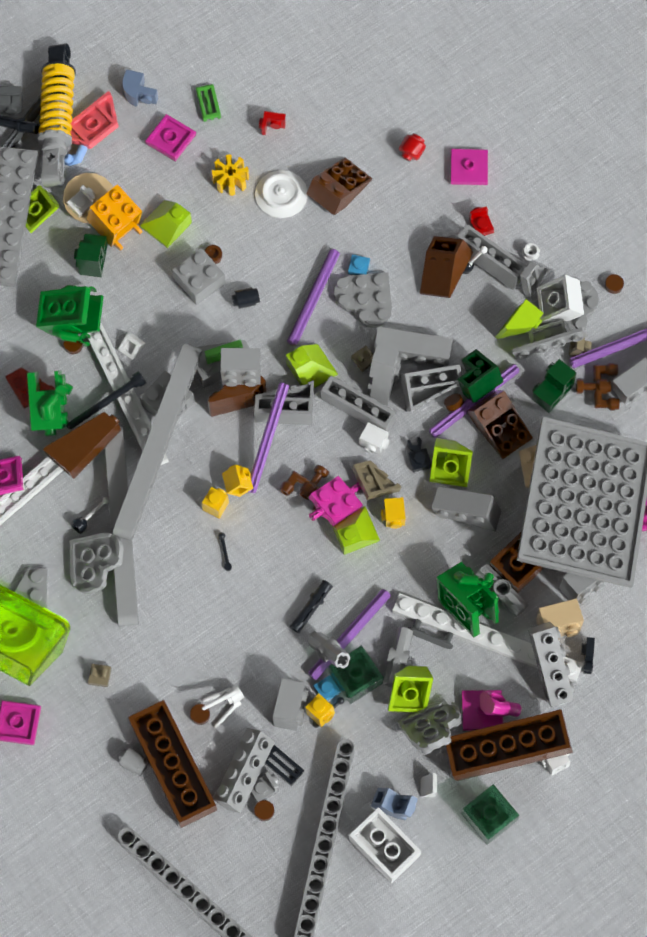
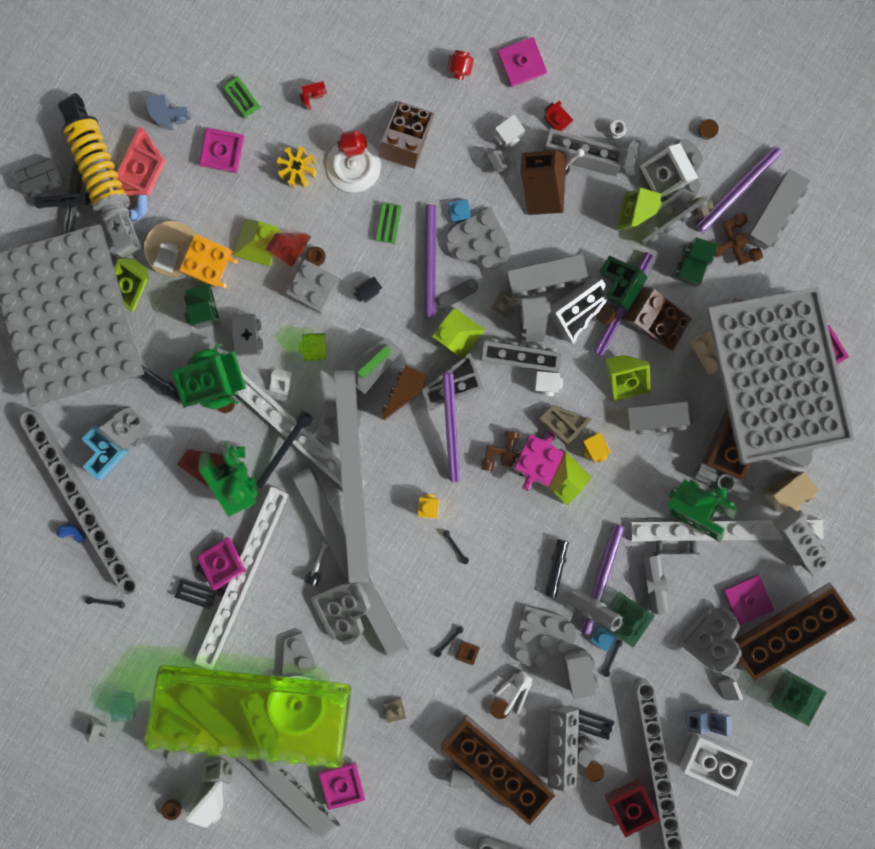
camera: 25 degrees left, 20 degrees up
reddish brown slope [43,412,121,479] -> none
light grey brick [221,348,261,387] -> none
yellow brick [222,465,253,497] -> none
yellow brick [305,693,335,727] -> none
lime slope [387,666,433,712] -> none
black plate [407,437,432,473] -> none
dark pink piece [480,691,522,717] -> none
black plate [581,637,595,674] -> none
none -> black pin [139,365,182,405]
none -> dark grey brick [231,315,263,356]
none -> clear red wing [266,233,311,267]
none -> clear neon green brick [298,333,327,361]
none -> red head [337,129,367,157]
none -> bright green tile [376,203,402,244]
none -> black hinge [434,626,464,657]
none -> dark grey piece [436,279,478,310]
none -> reddish brown tile [455,640,480,665]
none -> light grey tile [484,150,510,173]
none -> white brick [494,115,525,148]
none -> light grey plate [514,605,576,667]
none -> dark red brick [604,778,660,838]

